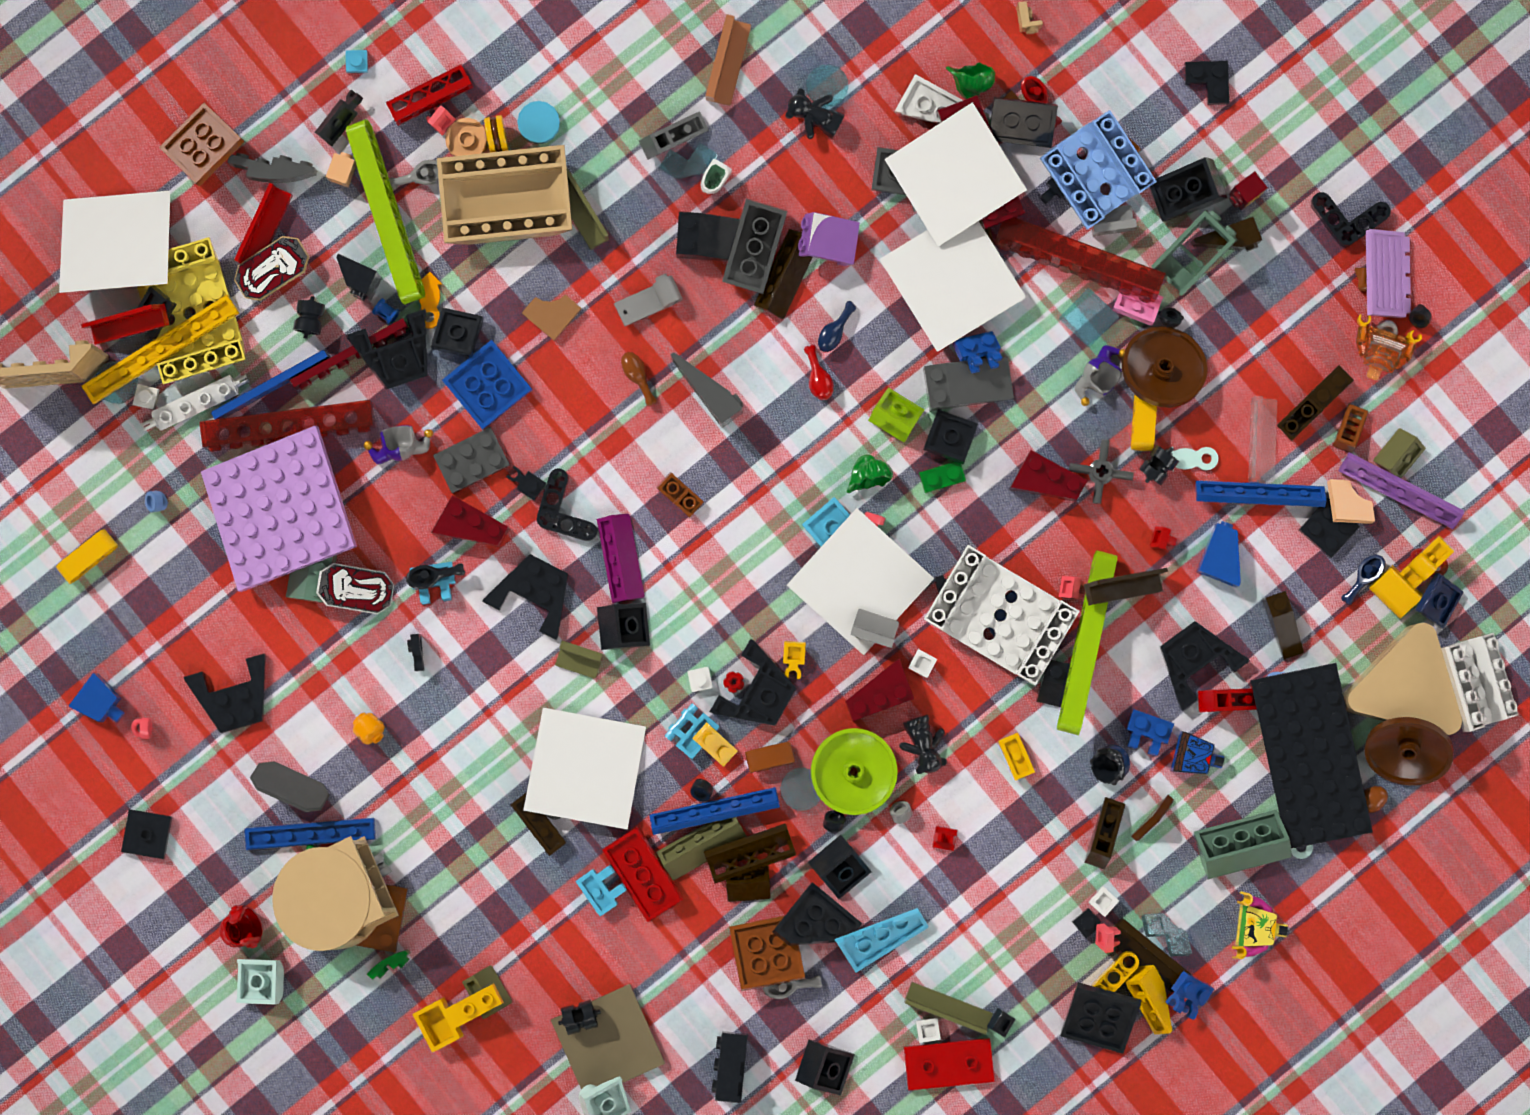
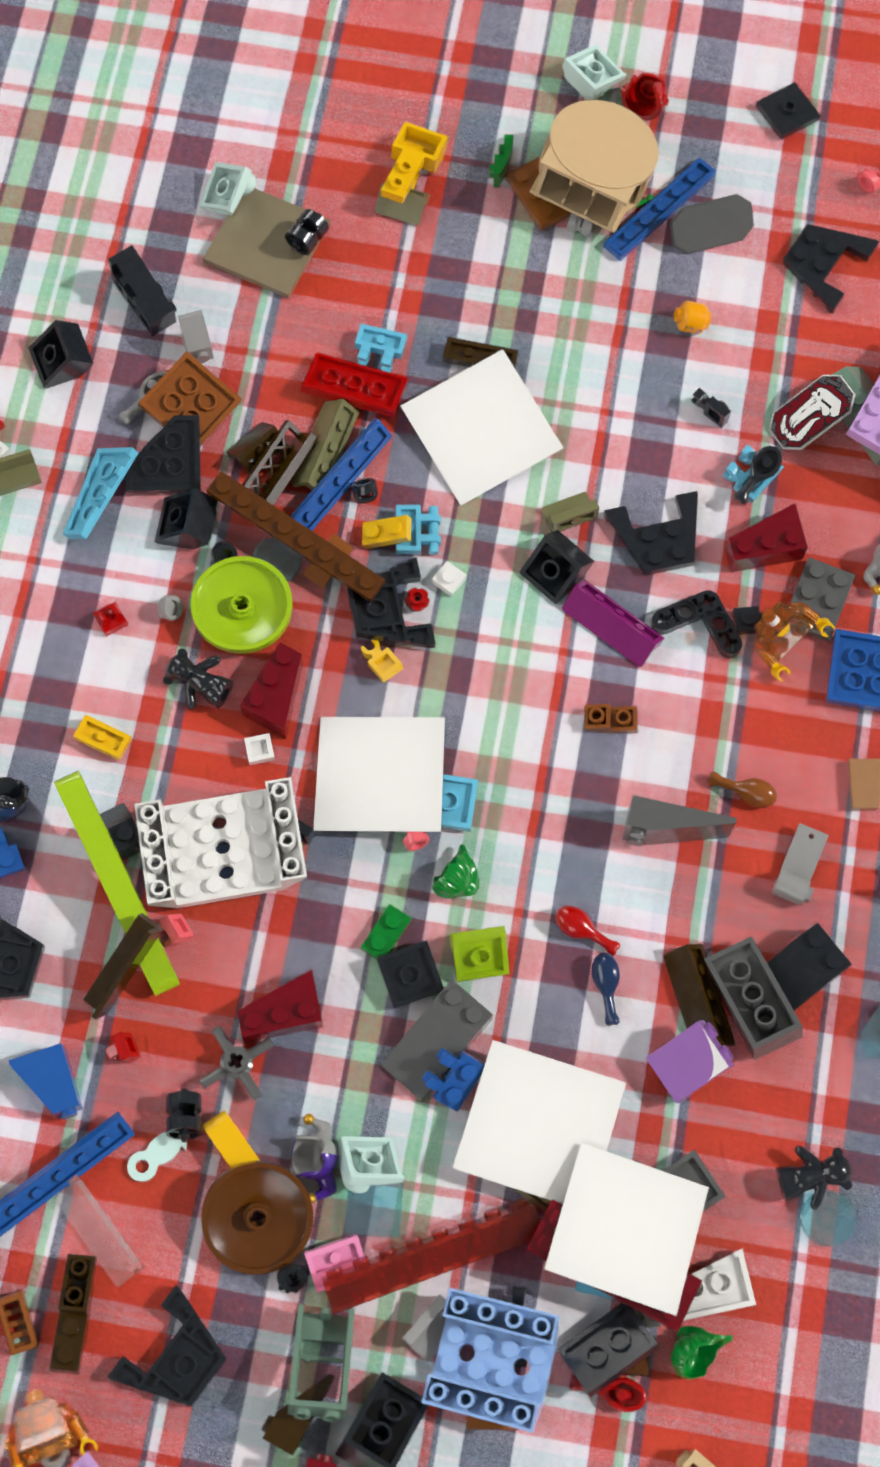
camera: 135 degrees right, 15 degrees down
rock [700,159,732,194] -> none
light grey panel [851,609,899,648] -> none
none -> black wing [107,1285,227,1407]
none -> light grey slope [178,309,214,364]
none -> reddish brown plate [206,471,385,602]
none -> light aqua slope [338,1136,404,1193]
none -> clear orange torso [754,602,835,681]

